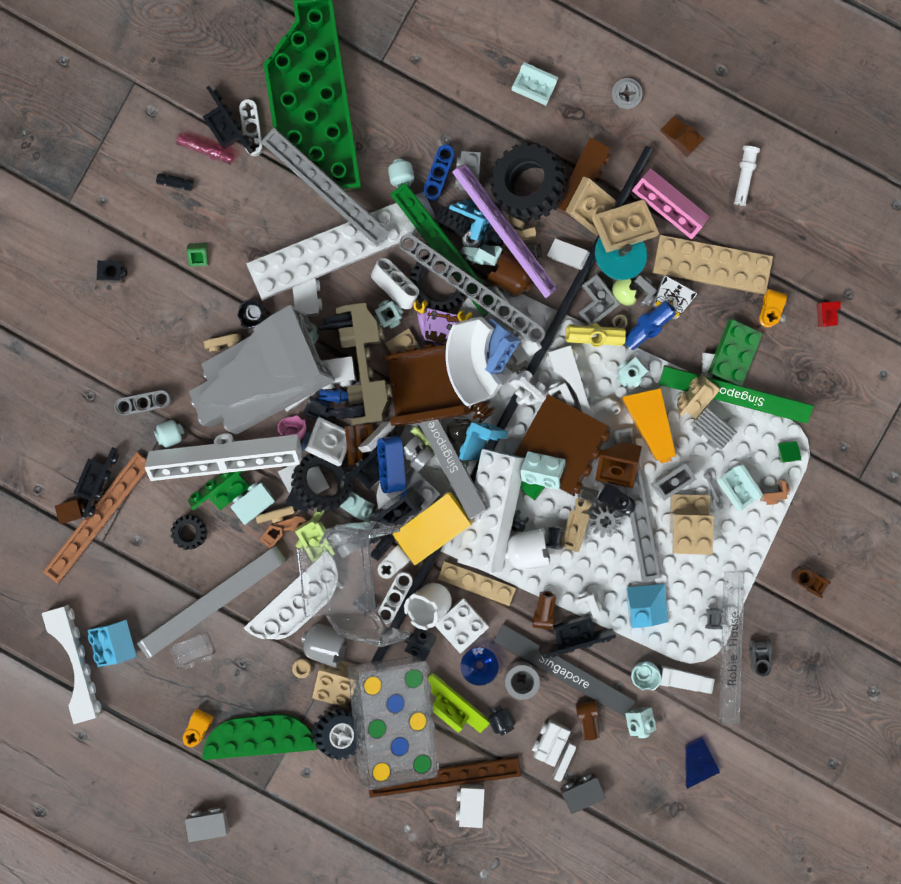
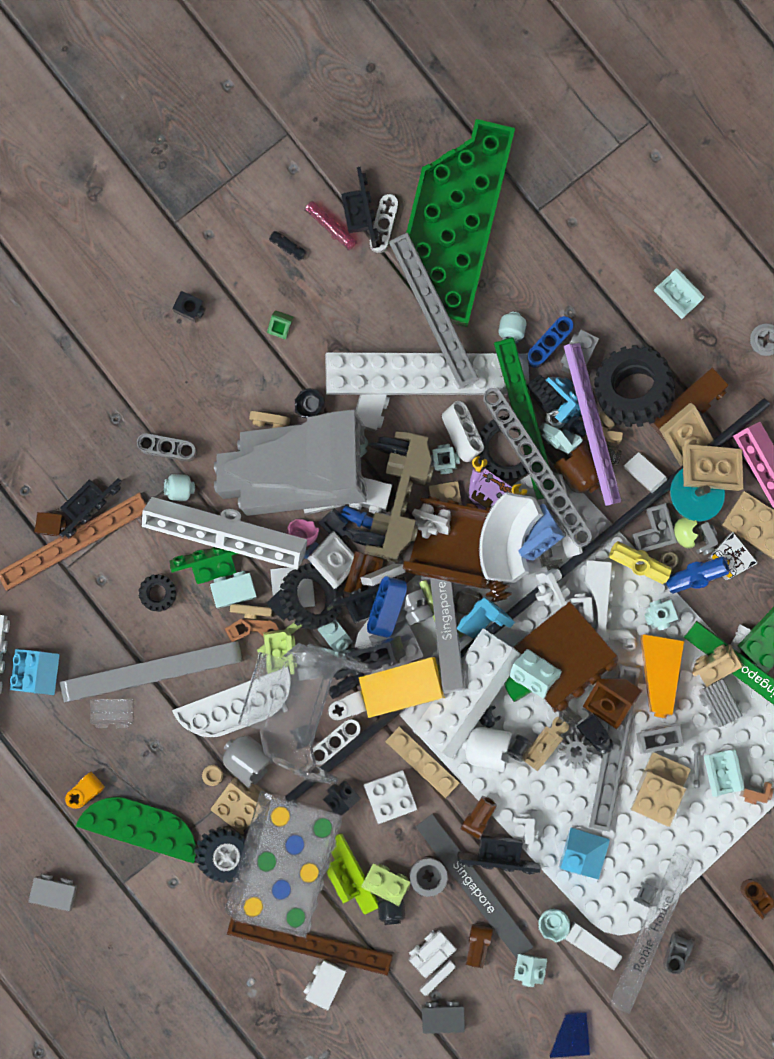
camera: 20 degrees right, 5 degrees down
white cylinder [404,582,452,630] -> none
clear blue dish [460,647,499,686] -> none
none -> yellowish green bracket [362,864,410,906]
none -> white hips [412,503,451,538]

